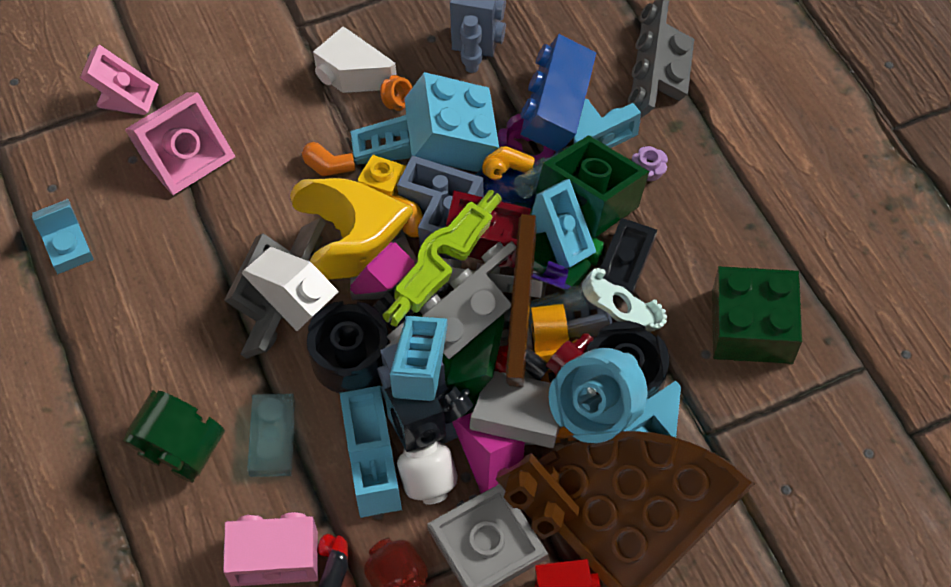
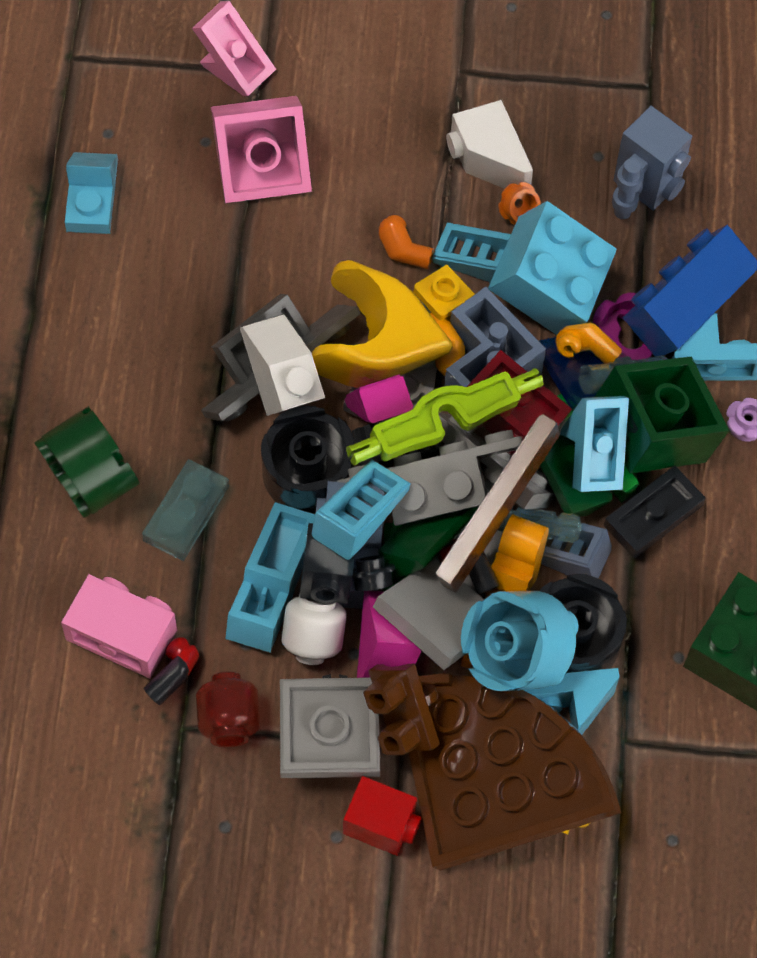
camera: 25 degrees right, 5 degrees up
dark purple piece [533,261,571,289] -> none
dark red piece [546,333,593,375] -> none
light aqua piece [582,268,667,332] -> none

